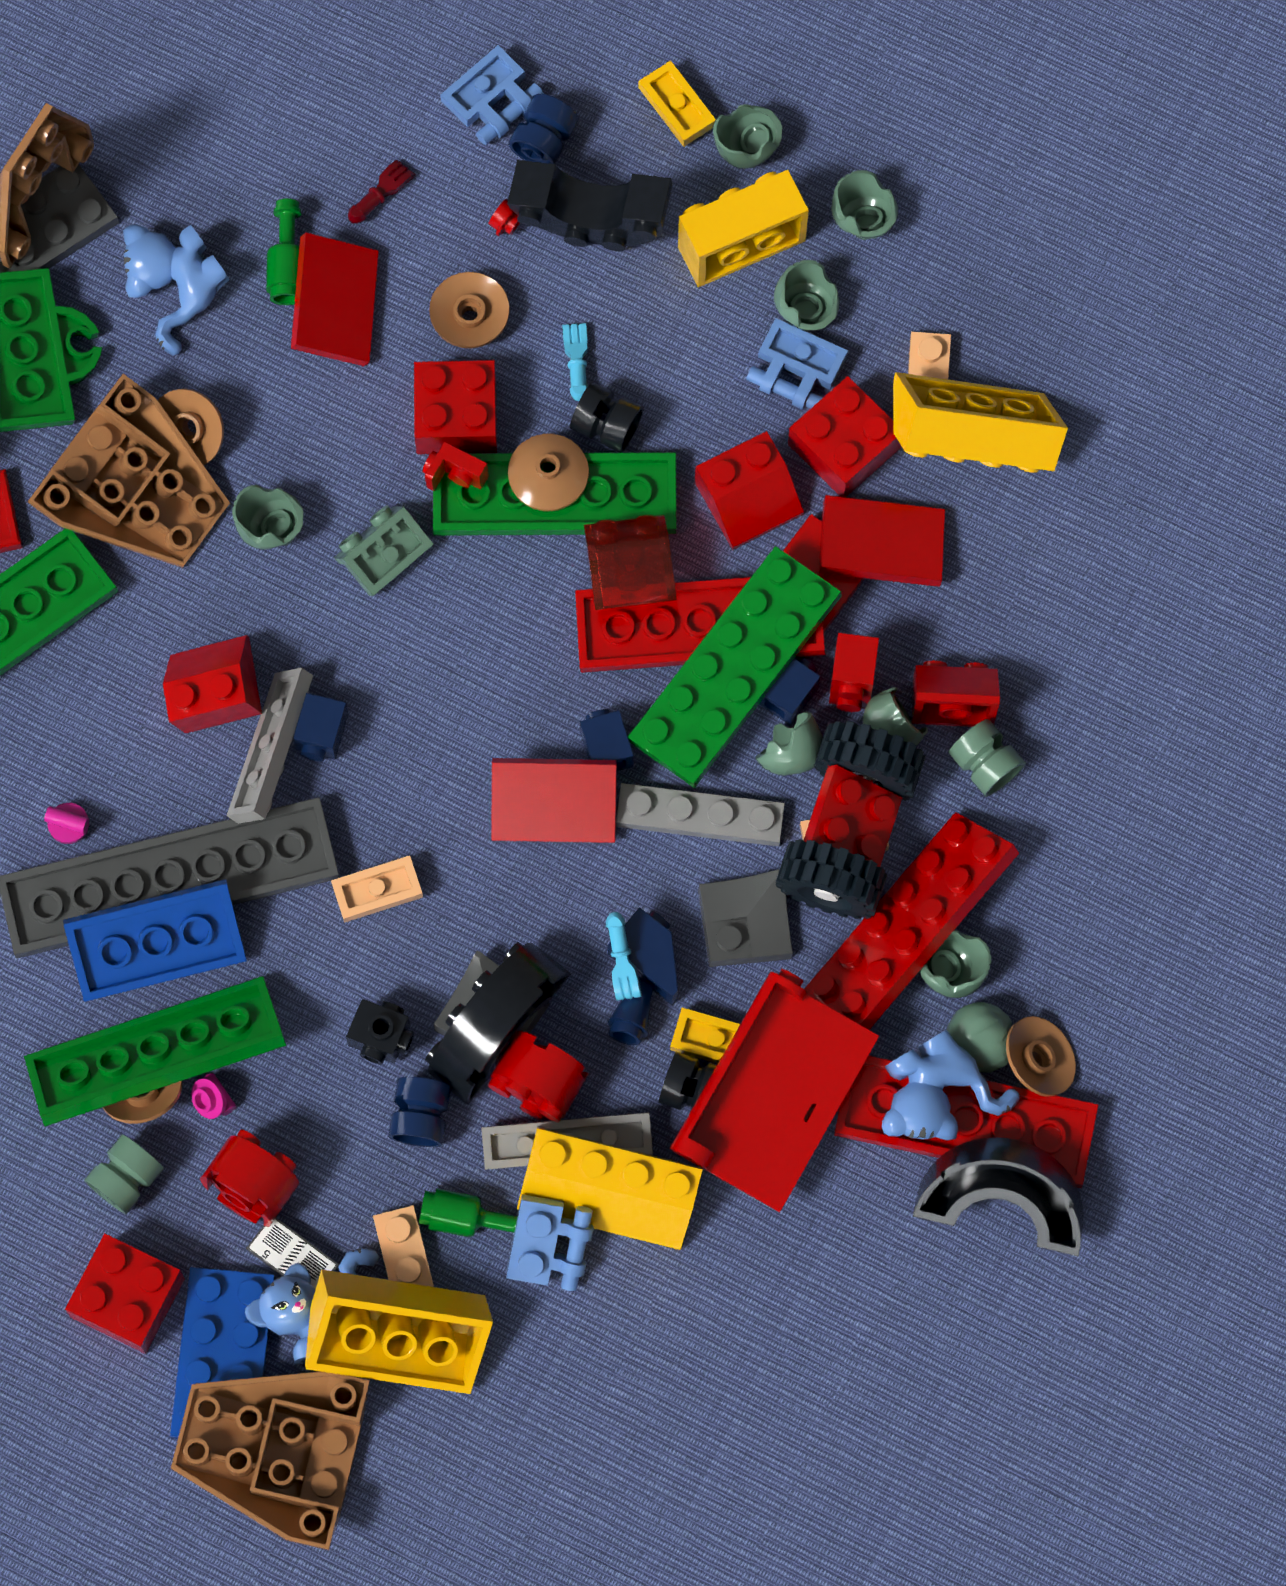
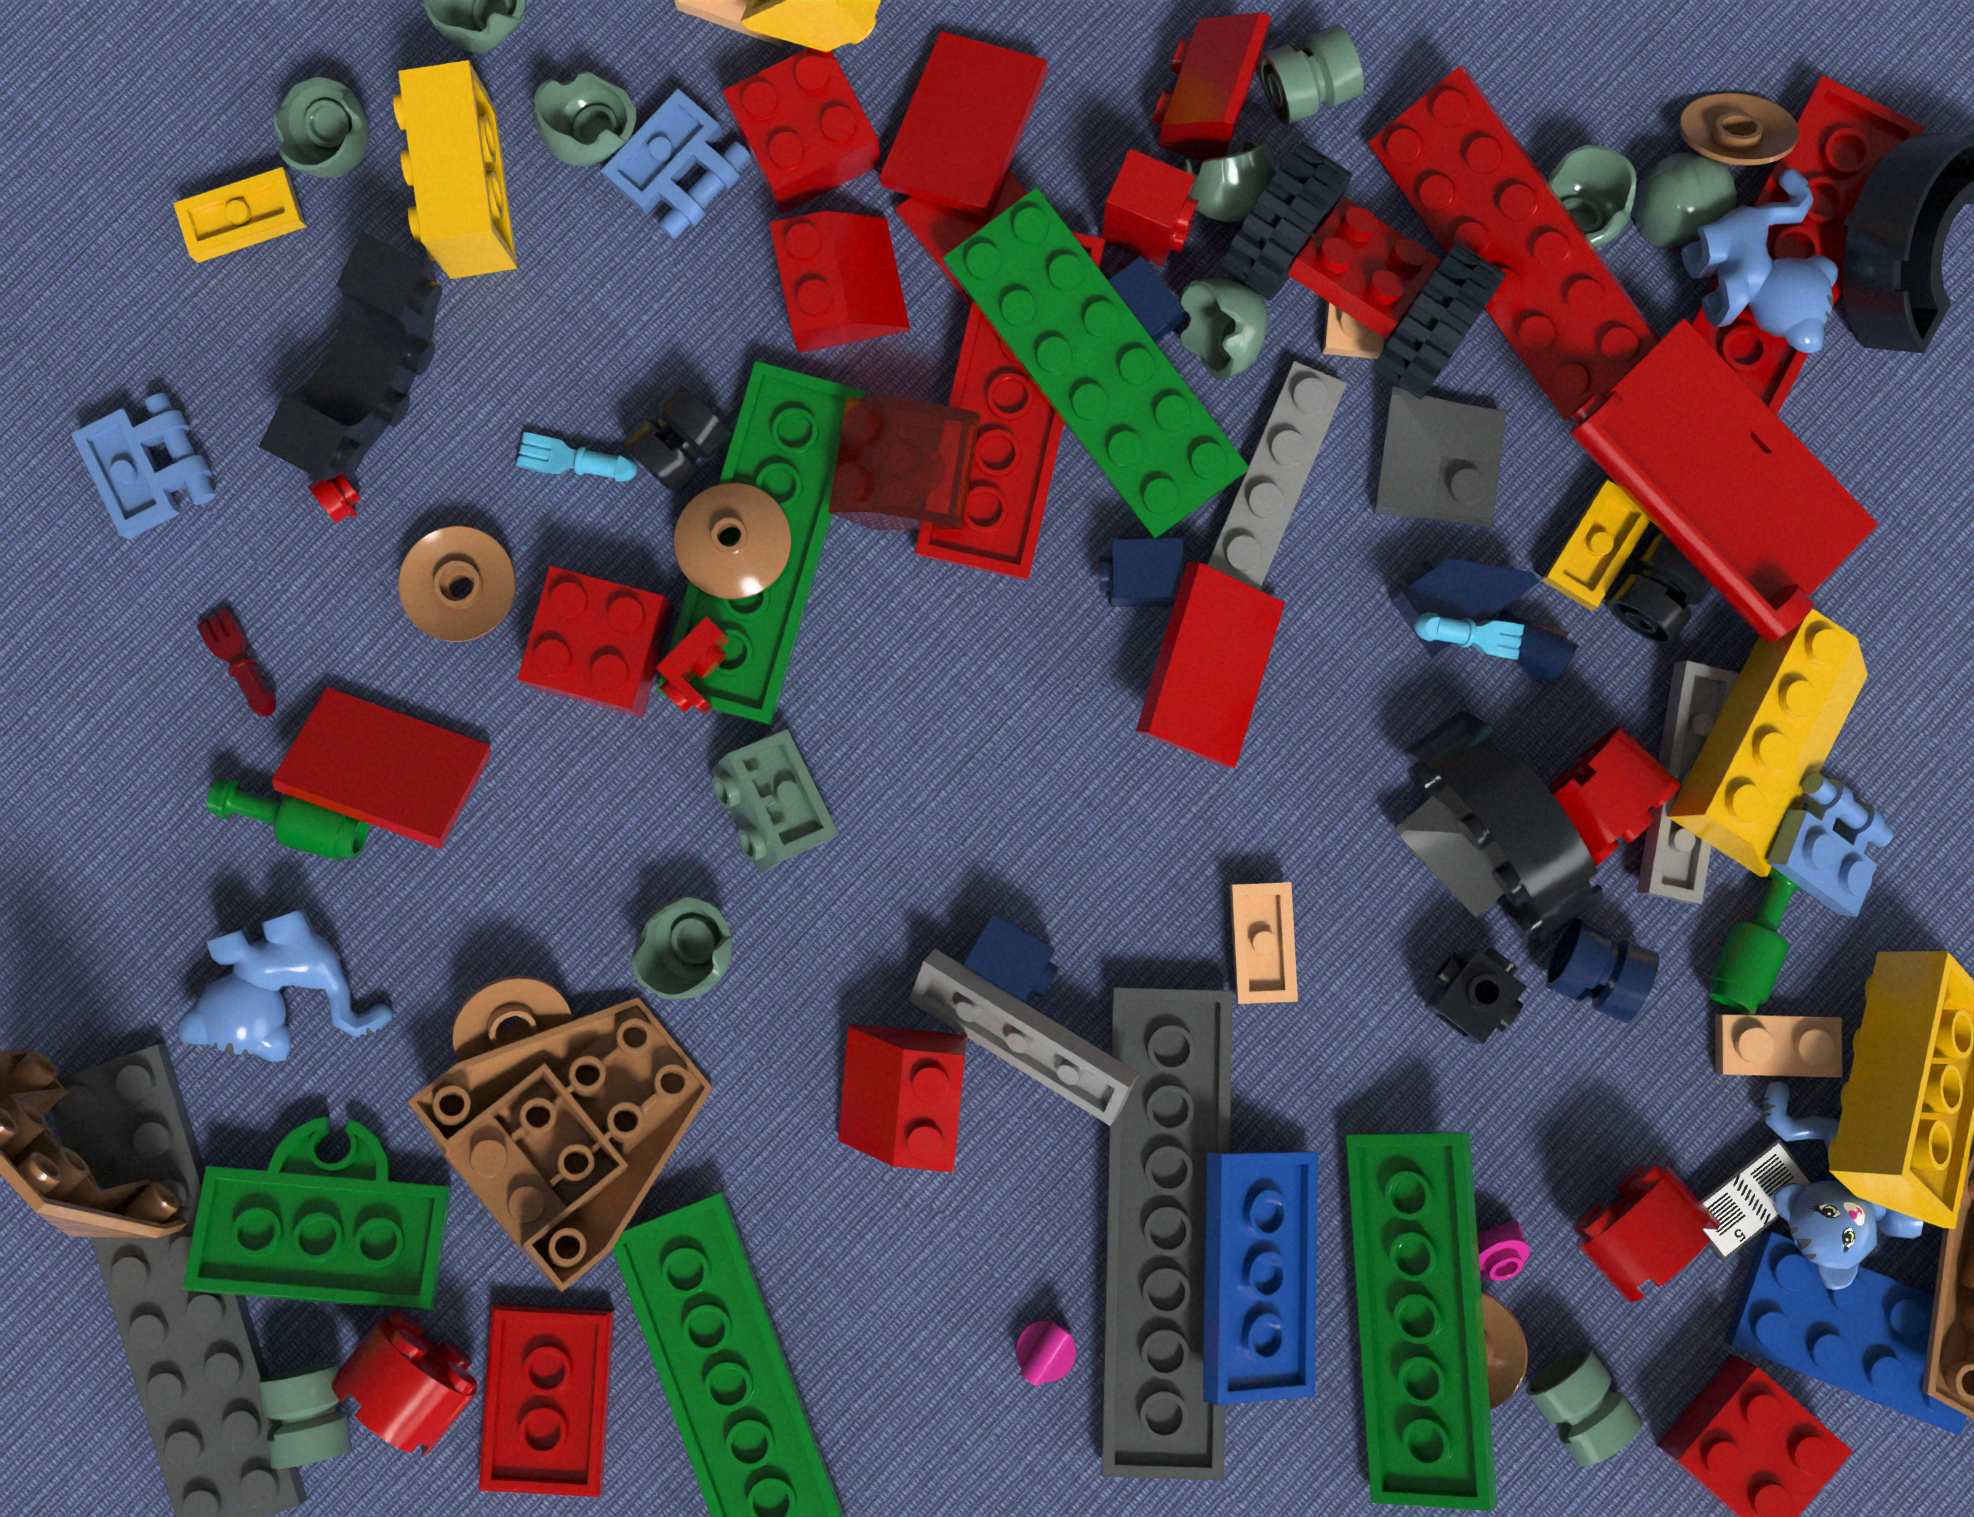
camera: 70 degrees left, 10 degrees up
dark blue wheel [508,94,579,164] -> none

